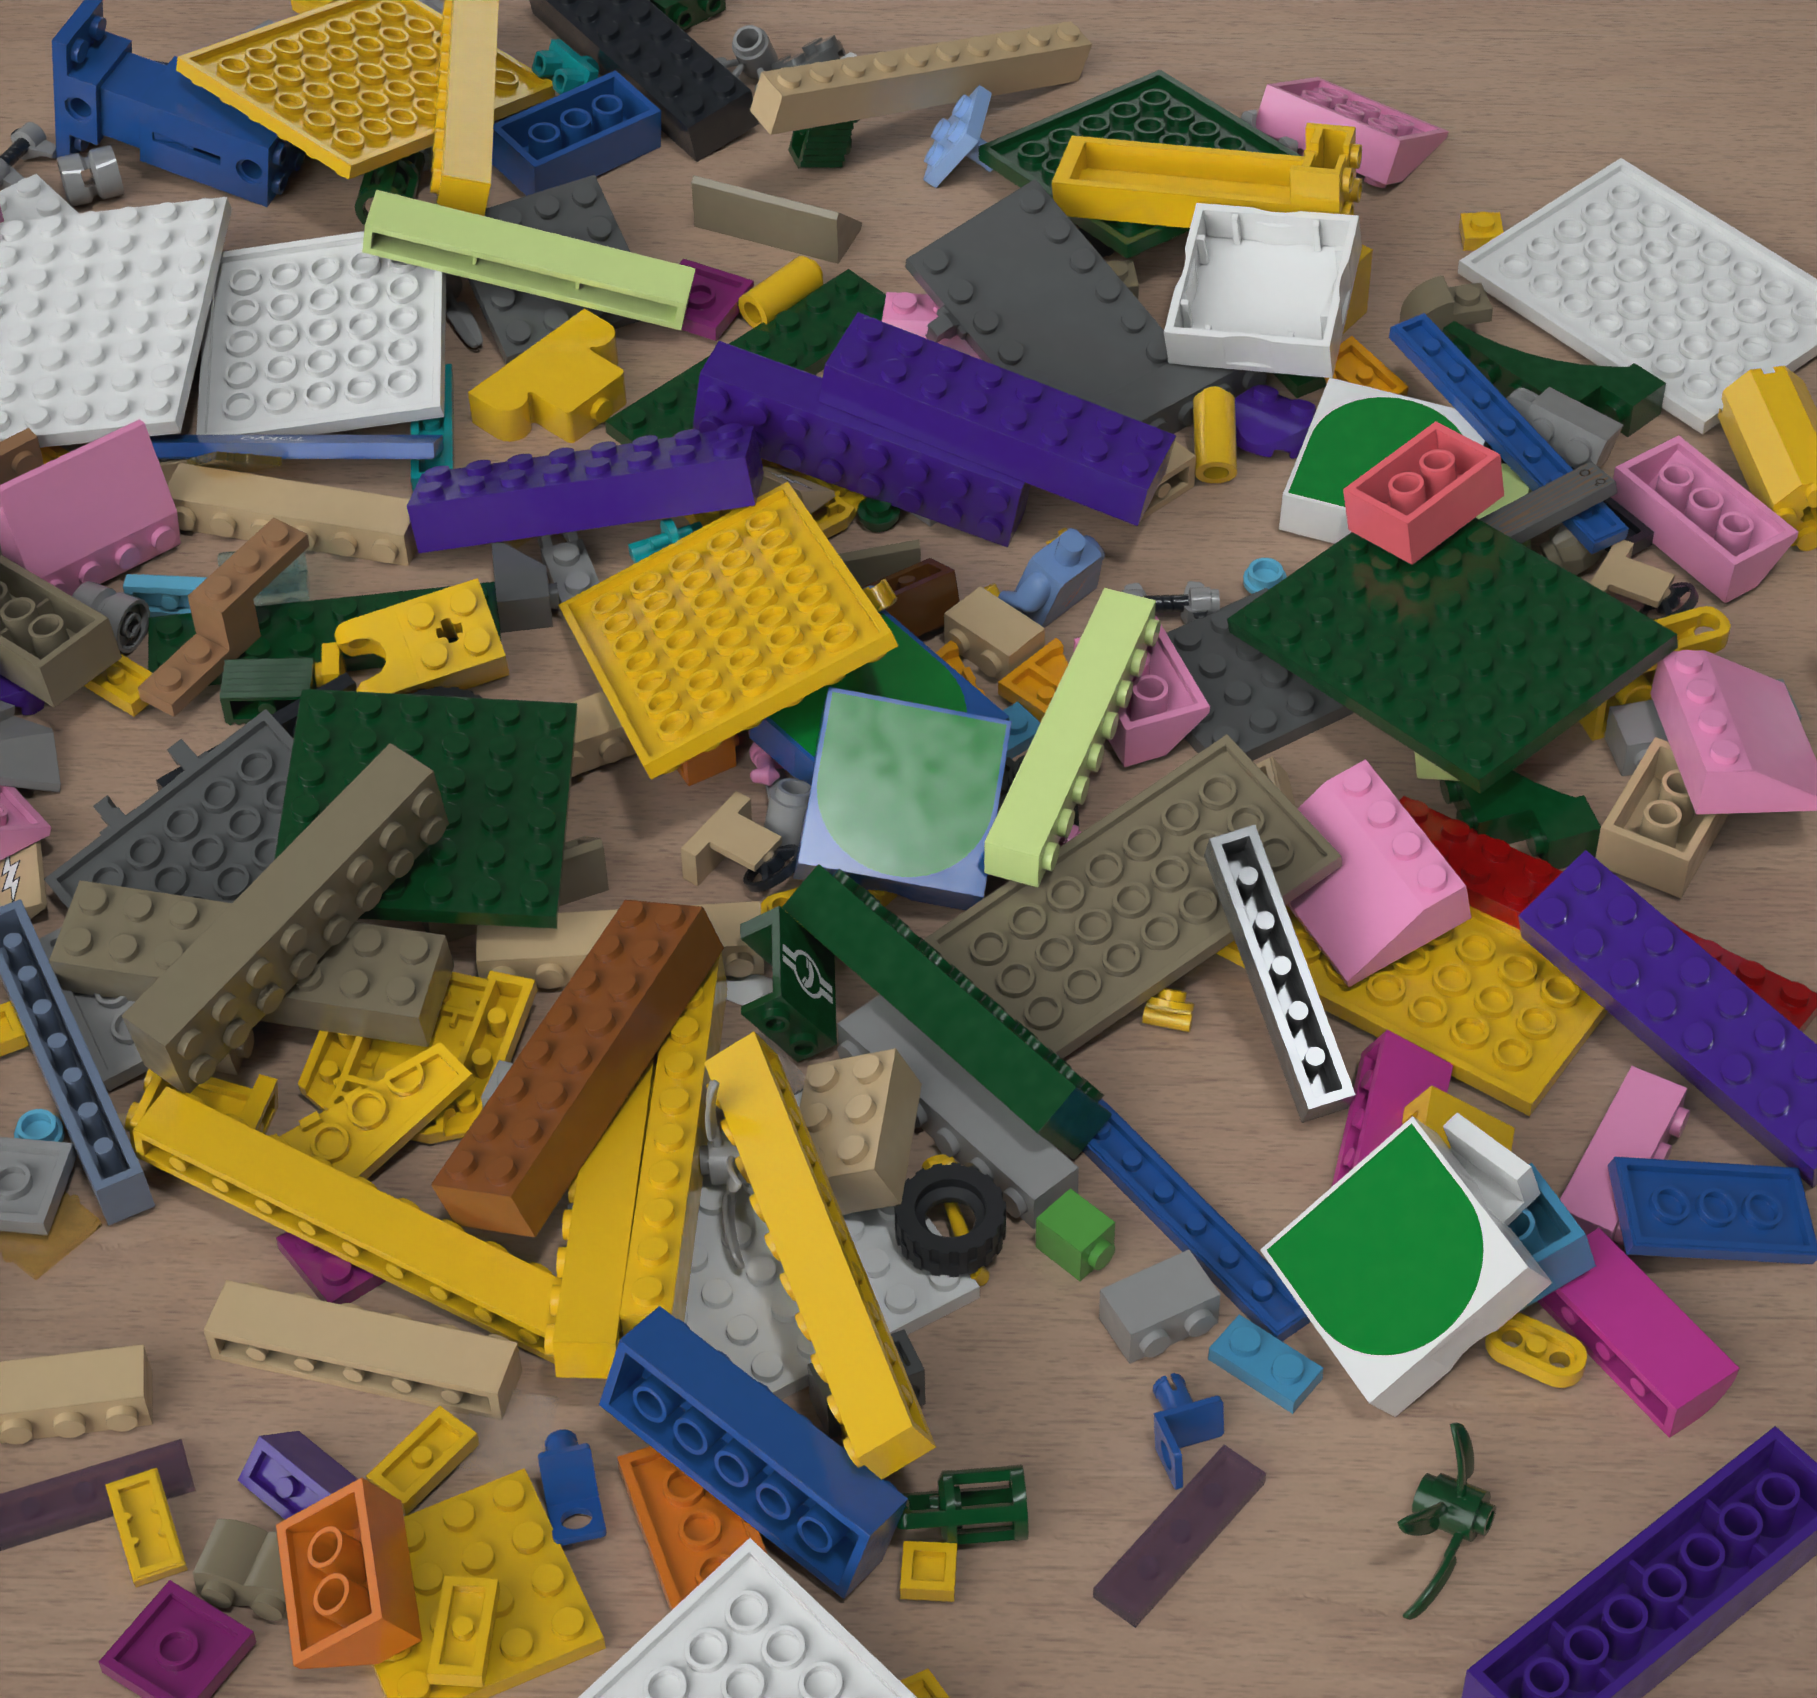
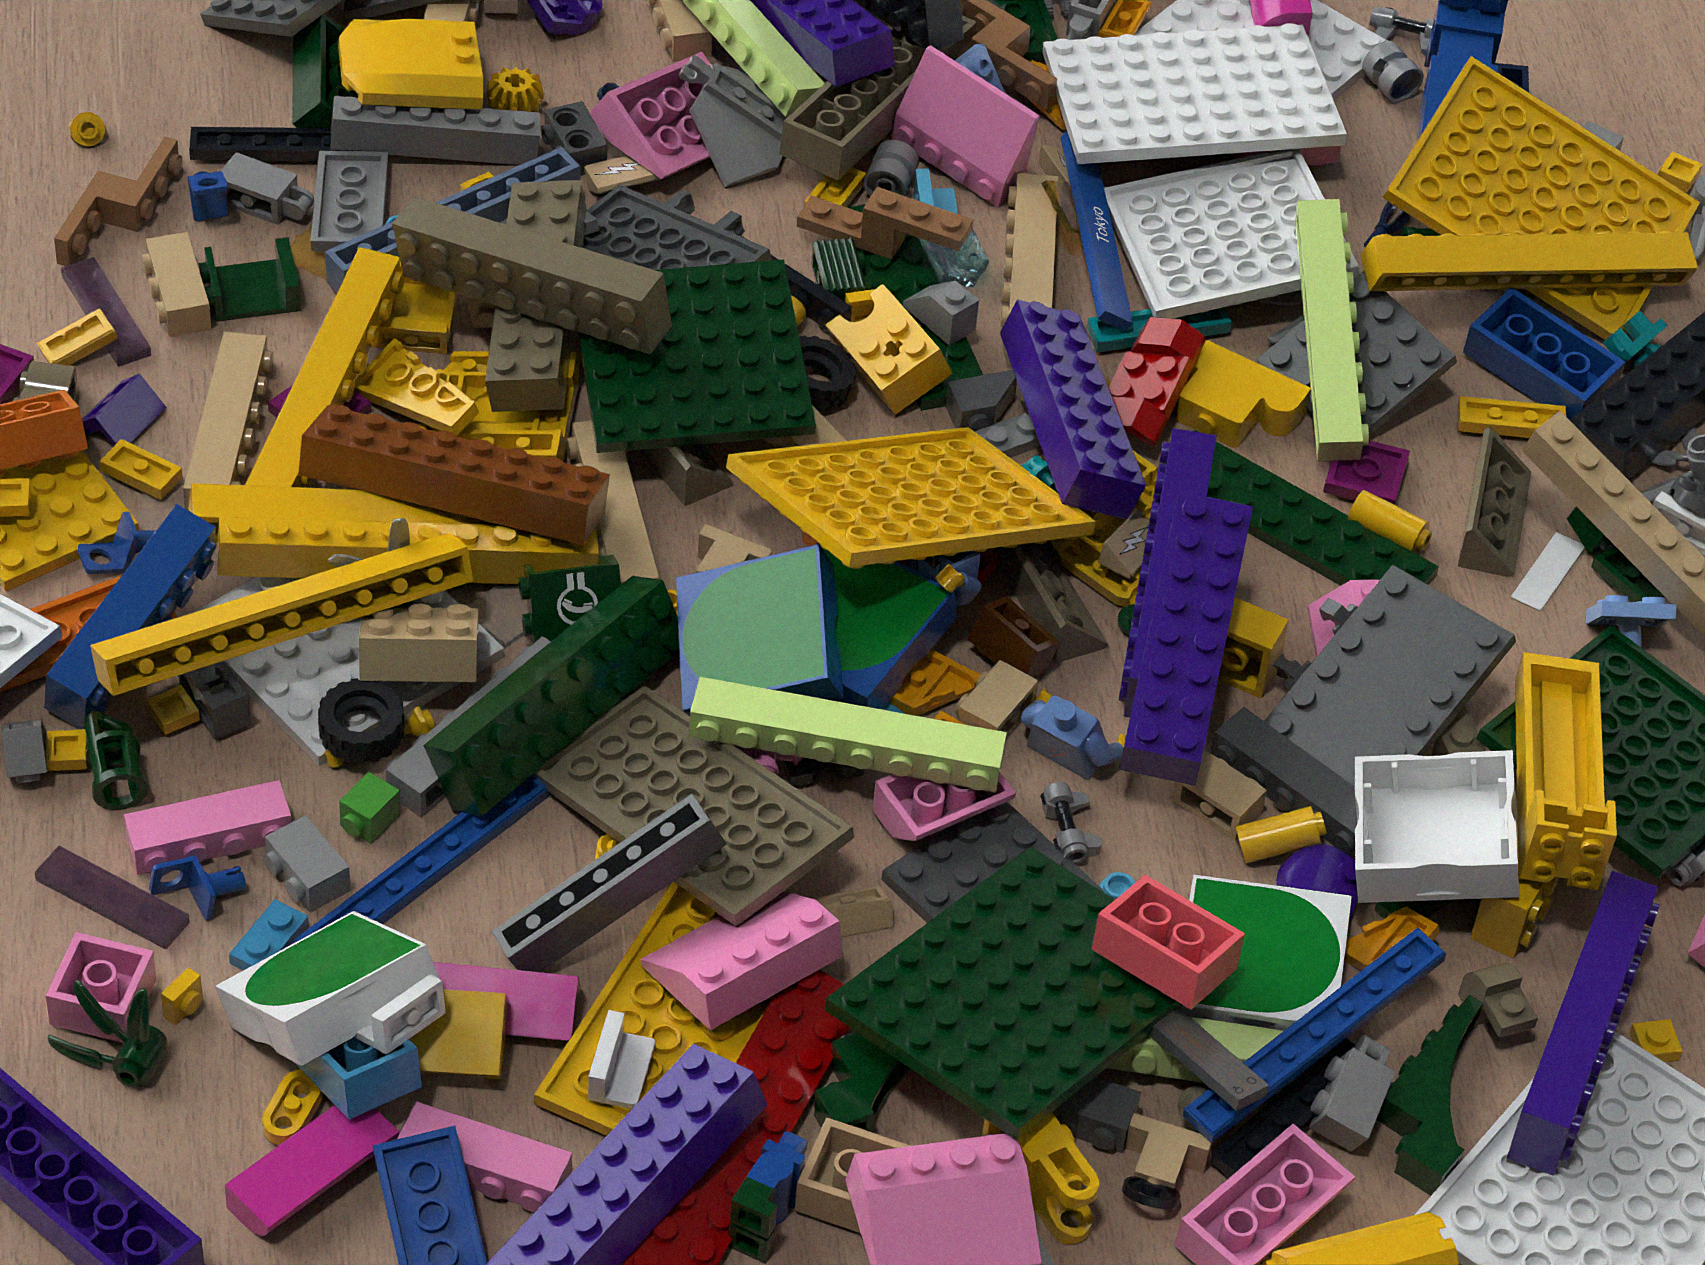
camera: 75 degrees right, 0 degrees up
none -> light grey slope [1,719,47,783]
none -> bright pink brick [46,932,156,1043]
none -> bright pink brick [124,780,292,875]
none -> yellow plate [161,967,203,1025]
none -> dark green panel [199,237,301,322]
none -> white panel [588,1010,655,1109]
none -> hips [728,1131,808,1264]
none -> light grey slope [903,280,979,346]
none -> red piece [1108,317,1206,447]
none -> dark blue piece [1364,201,1410,247]
none -> yellow plate [1457,396,1566,438]
none -> dark purple brick [1507,871,1660,1176]
none -> white sticker [1511,532,1585,611]
none -> dark green plate [1591,545,1666,602]

